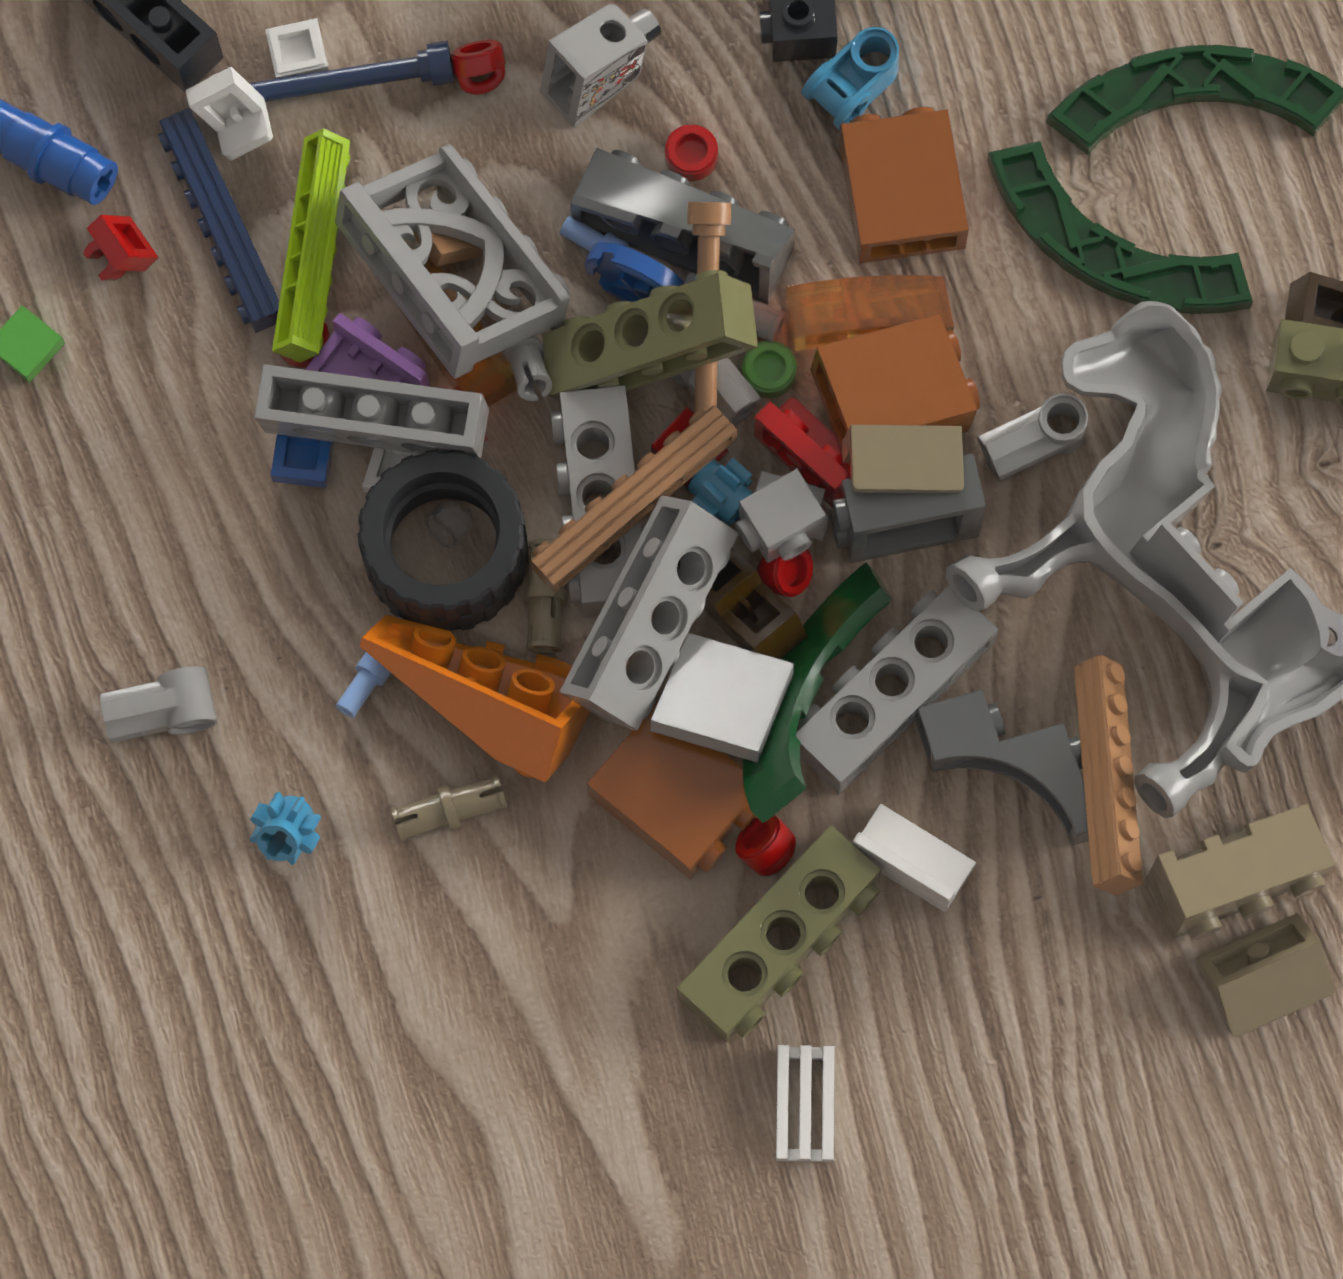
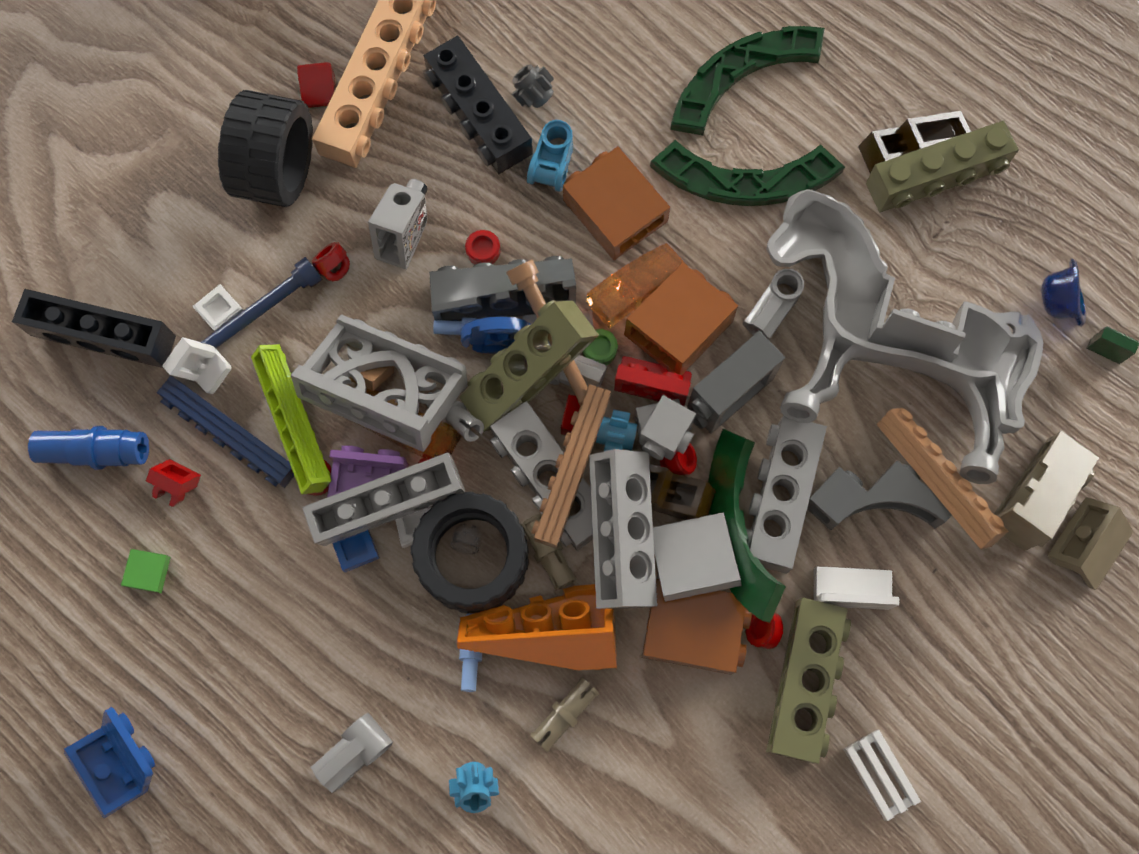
camera: 30 degrees left, 0 degrees up
dark tan panel [842,424,964,494] -> none

